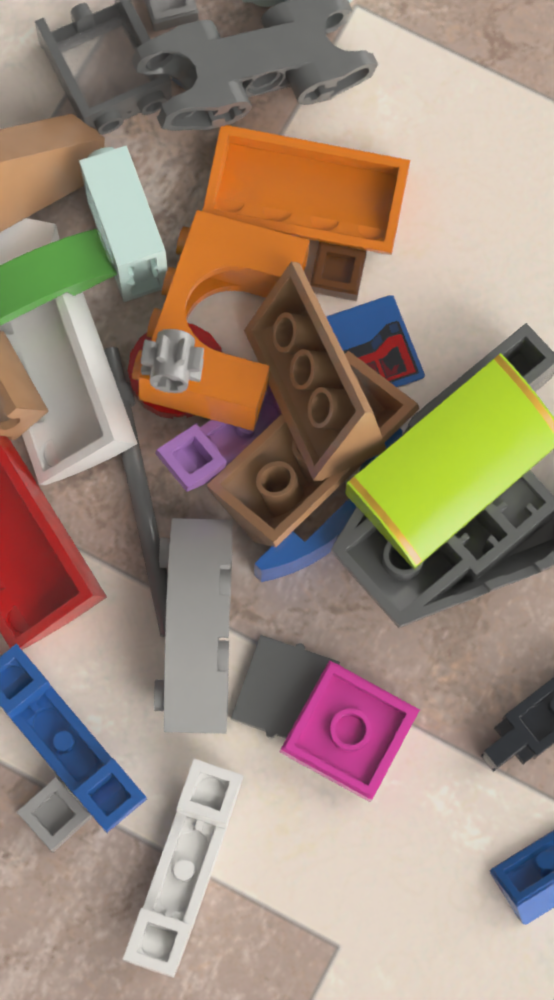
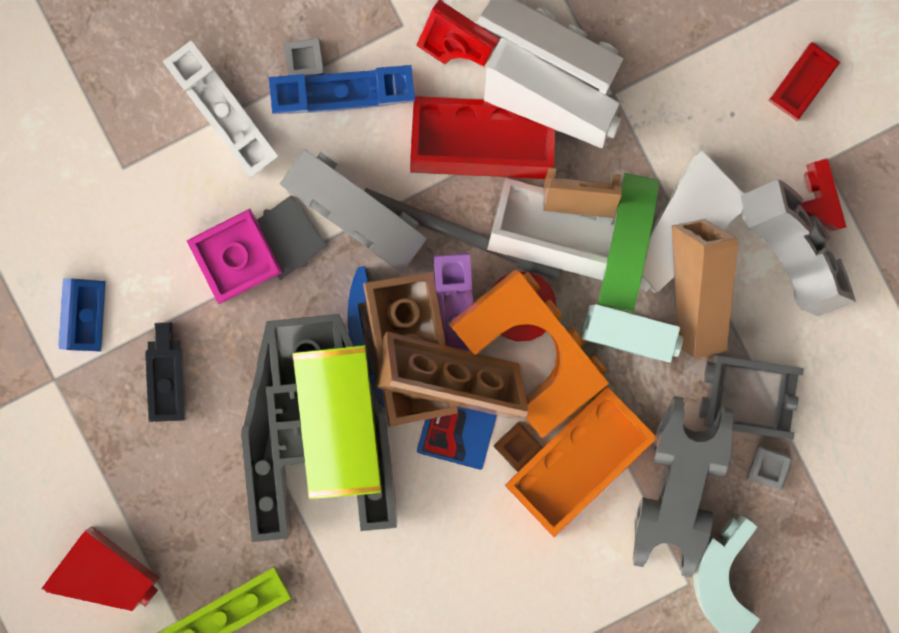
camera: 120 degrees right, 15 degrees up
light grey gear [141,329,204,393] -> none

